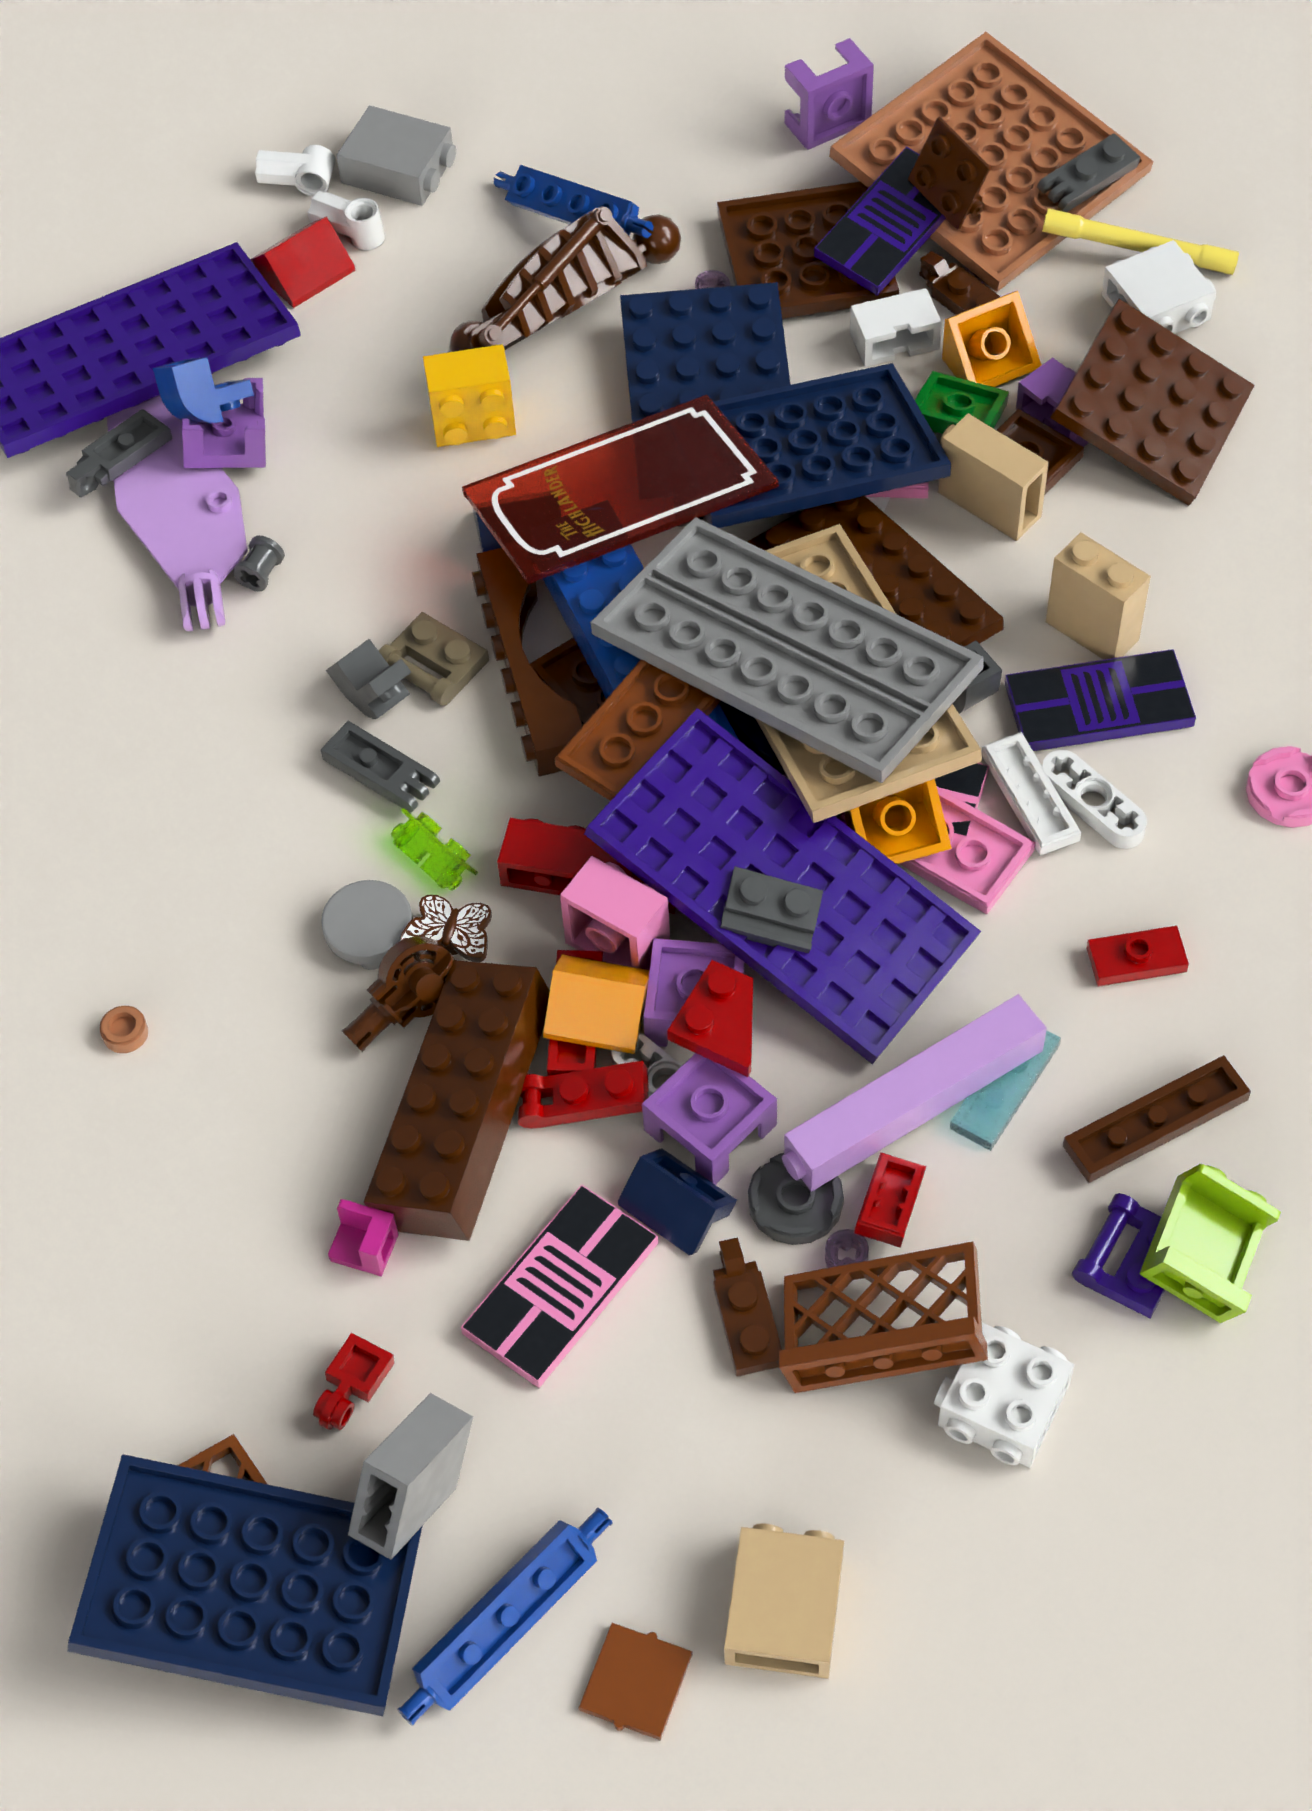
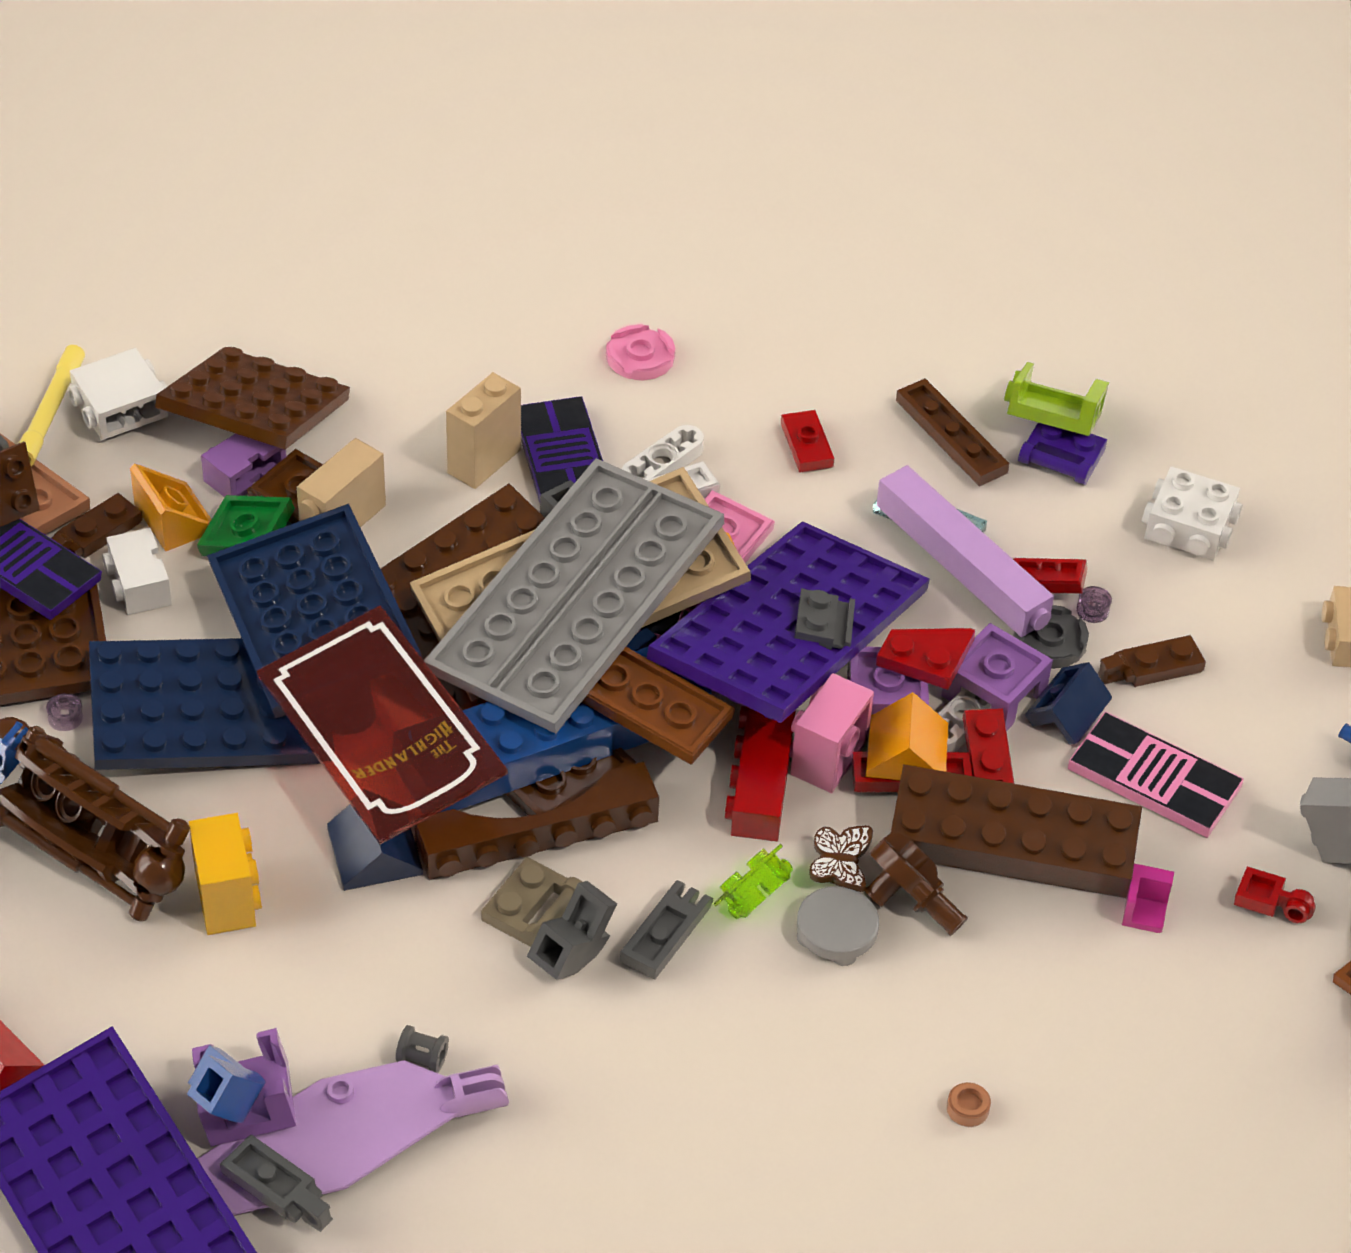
camera: 100 degrees left, 10 degrees down
dark orange fence [779,1241,988,1393] -> none

